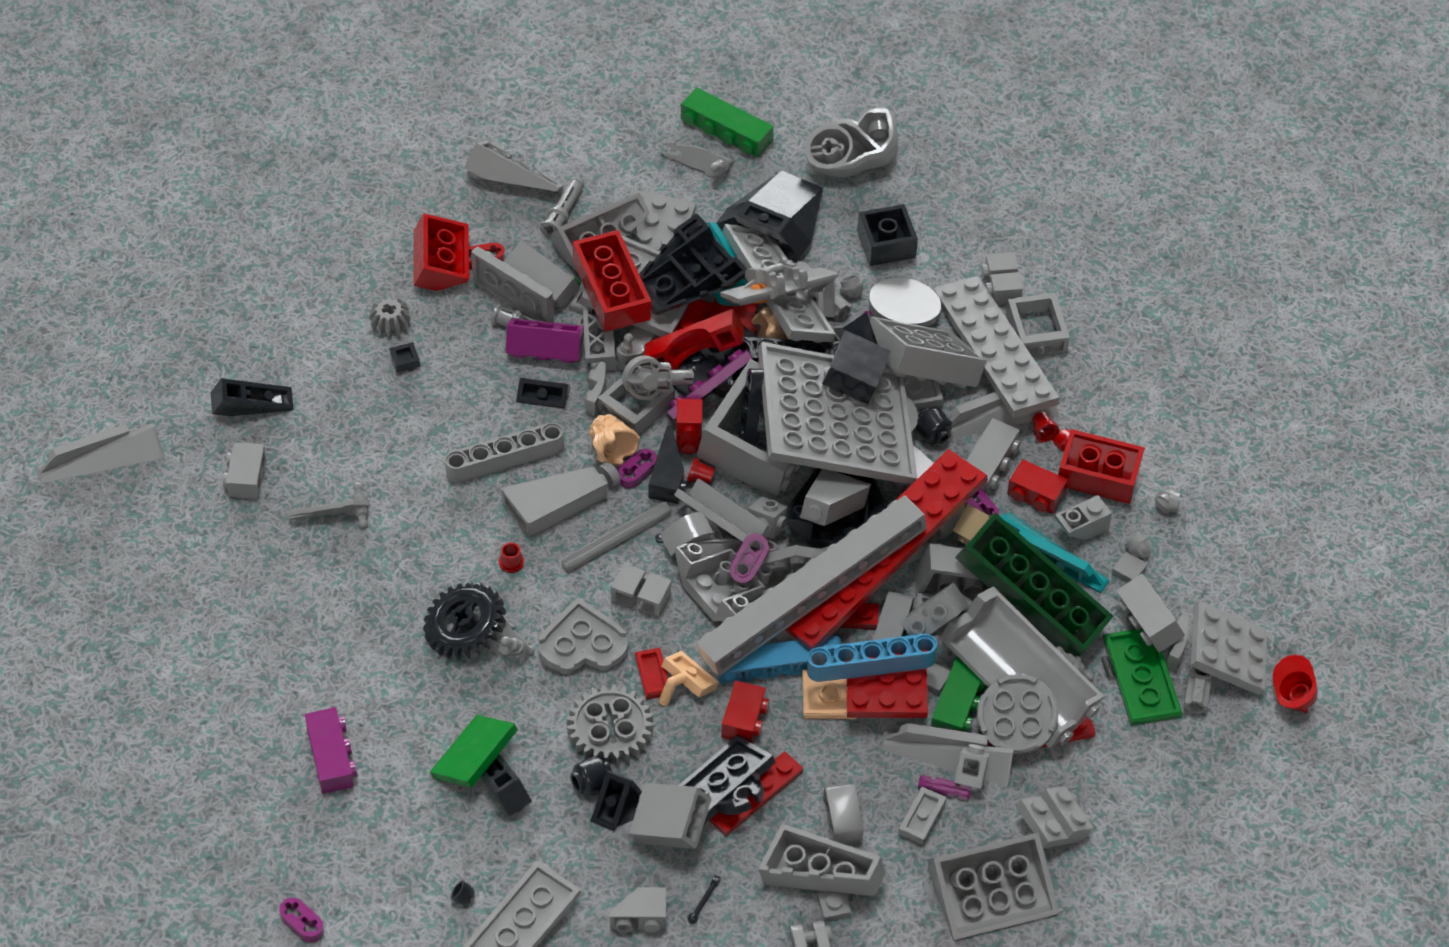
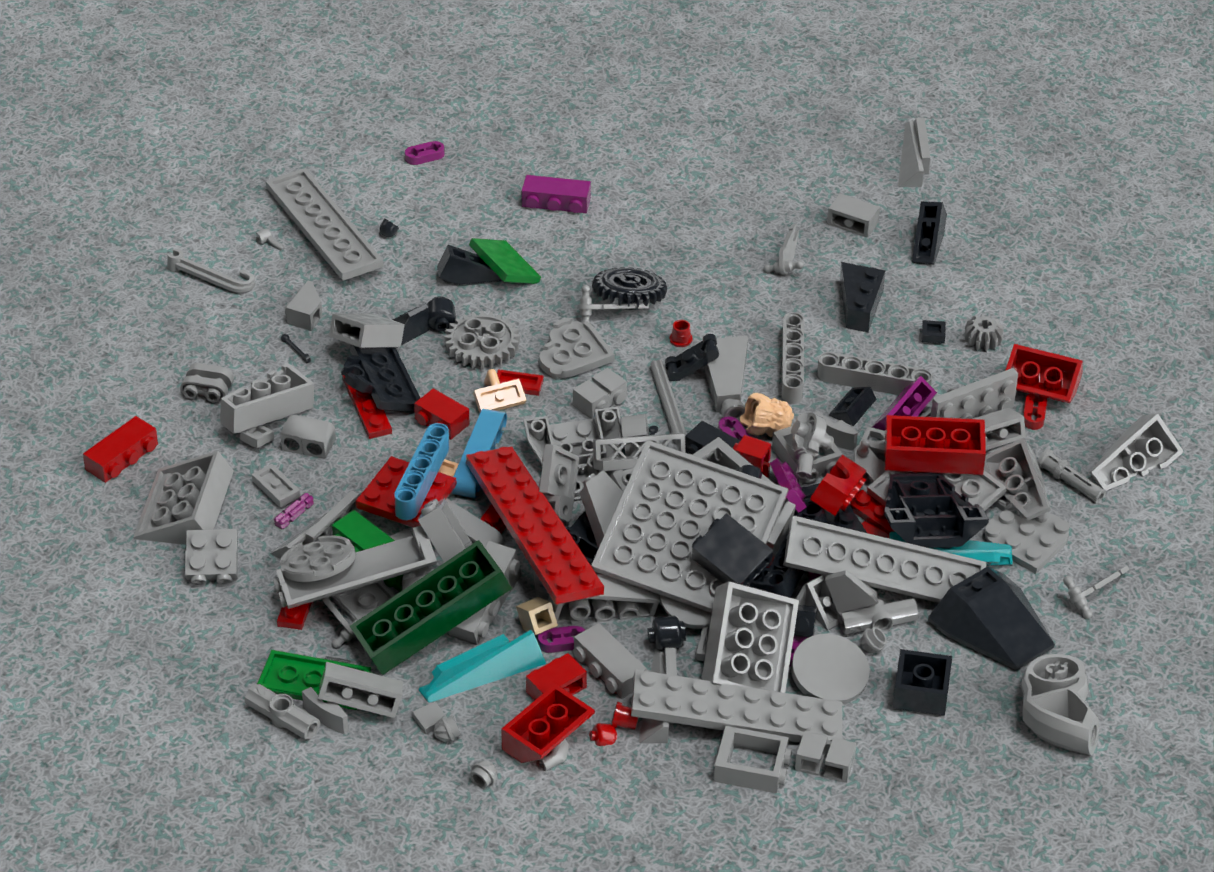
camera: 115 degrees right, 10 degrees down
green brick [681,87,774,157] -> none
light grey brick [696,495,927,677] -> none
light grey piece [720,260,839,306] -> none
magenta plate [730,533,769,583] -> none
light grey brick [954,744,989,789] -> none
light grey slope [1055,495,1112,540] -> none
light grey plate [1191,600,1267,695] -> none
red piece [1273,654,1318,714] -> none
none -> black plate [665,334,719,382]
none -> light grey beam [817,352,932,395]
none -> black wedge [840,262,886,333]

